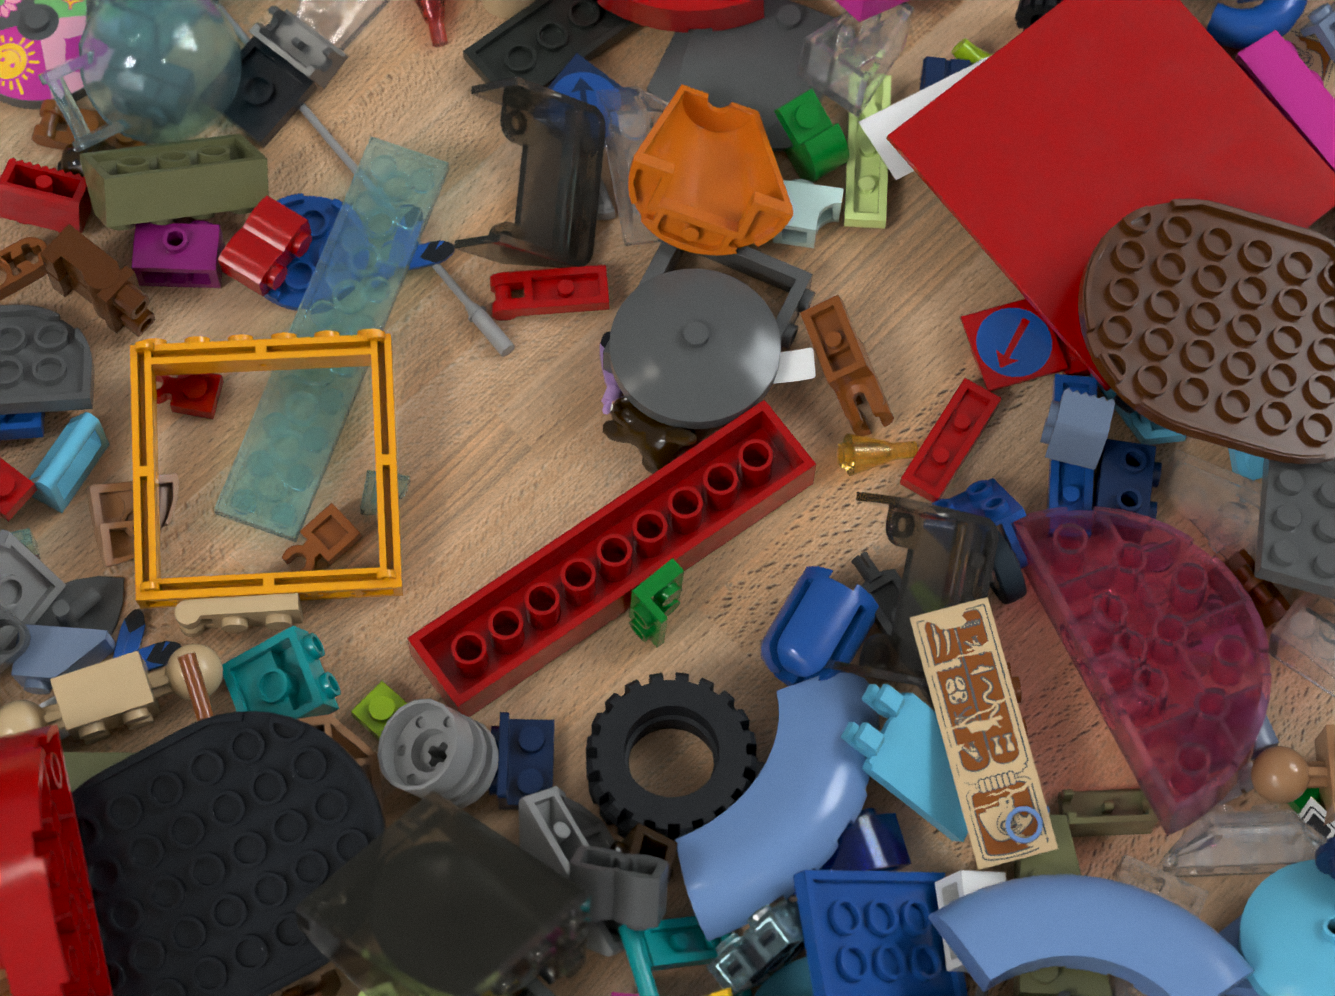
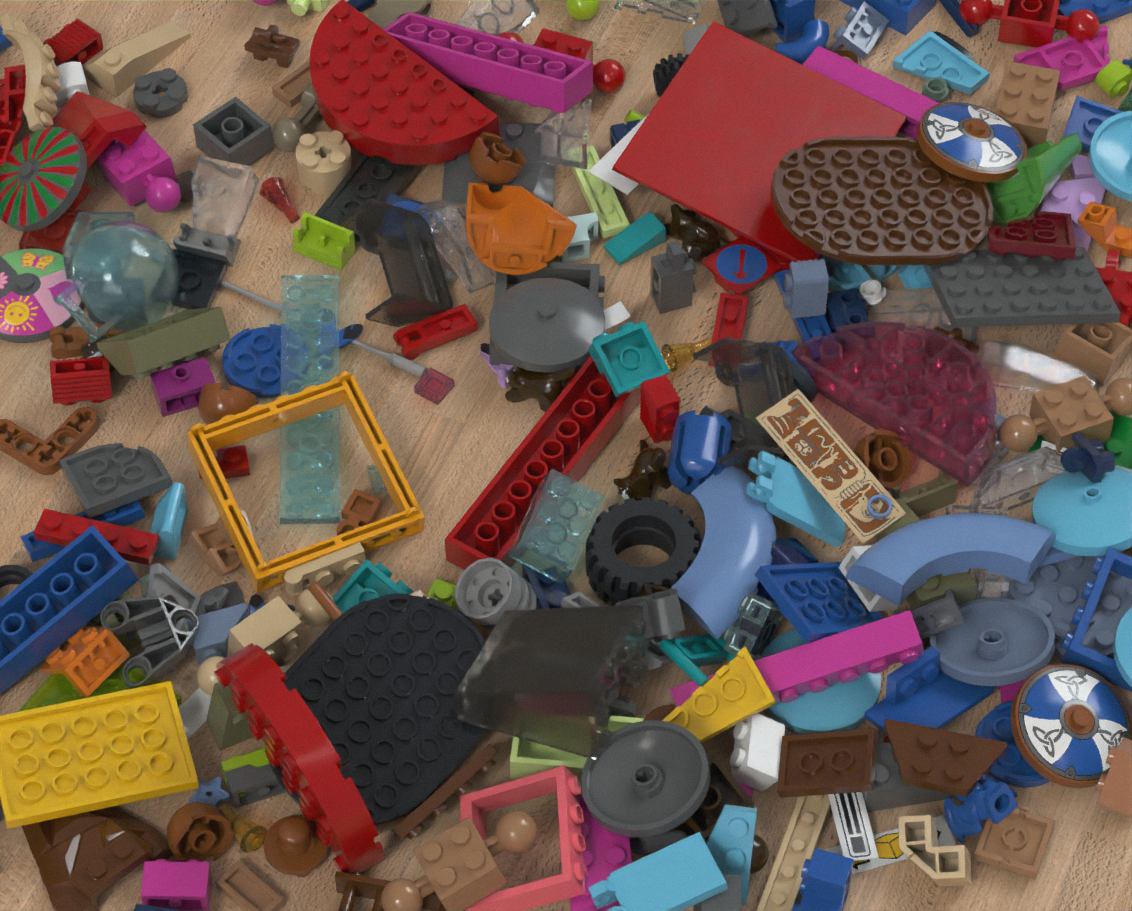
camera: 20 degrees left, 15 degrees down
reddish brown hips [40,224,155,337] -> none
red brick [218,195,312,297] -> none
green bracket [629,558,684,648] -> none
green brick [773,88,849,183] -> none
dark orange plate [800,295,894,436] -> none
none -> dark orange cylinder [198,383,258,425]
none -> lime hinge [293,212,356,271]
none -> clear pink tile [414,368,455,405]
none -> dark orange cylinder [469,132,526,185]
none -> clear light blue brick [508,469,605,584]
none -> teal plate [588,321,670,398]
none -> teal slope [603,212,666,266]
none -> dark brown animal [613,440,672,501]
none -> red brick [640,374,681,444]
none -> dark grey hinge [650,240,697,314]
none -> dark brown animal [664,204,730,262]
none -> dark orange cylinder [853,430,912,490]
none -> white plate [859,280,887,306]

